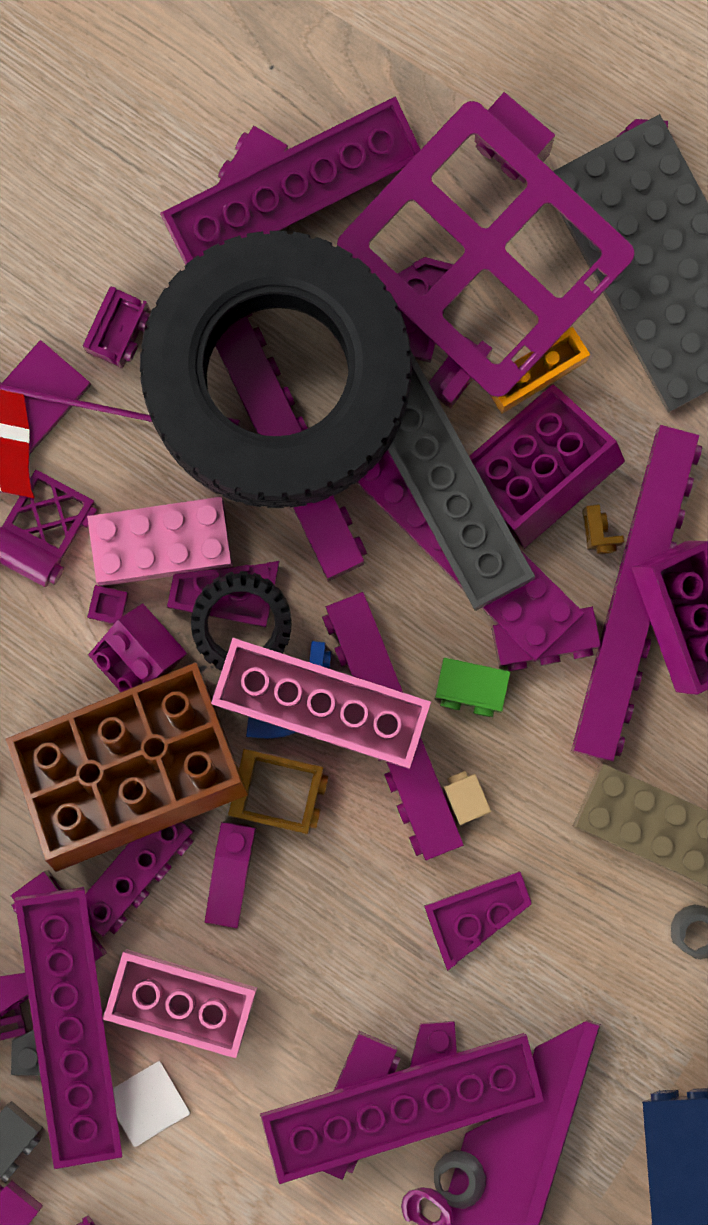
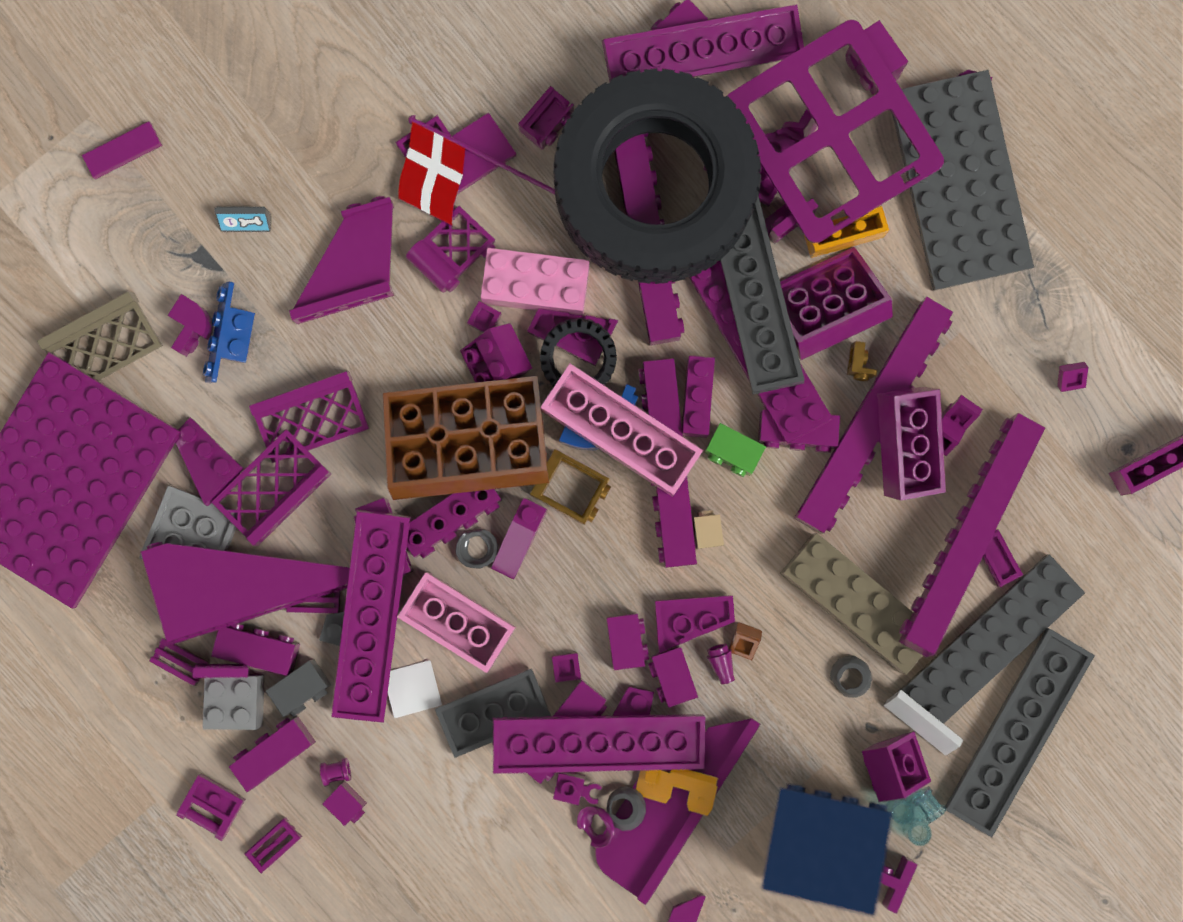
camera: 15 degrees right, 0 degrees up
none -> dark grey plate [435,668,552,758]
none -> dark grey piece [456,530,498,569]
none -> magenta tile [552,653,581,683]
none -> magenta brick [553,772,602,806]
none -> magenta brick [607,613,649,670]
none -> light orange piece [636,769,718,816]
none -> magenta brick [648,646,698,708]
none -> magenta brick [682,356,715,438]
none -> magenta cone [707,644,735,685]
none -> dark orange slope [729,622,762,661]
none -> magenta tile [781,108,818,138]

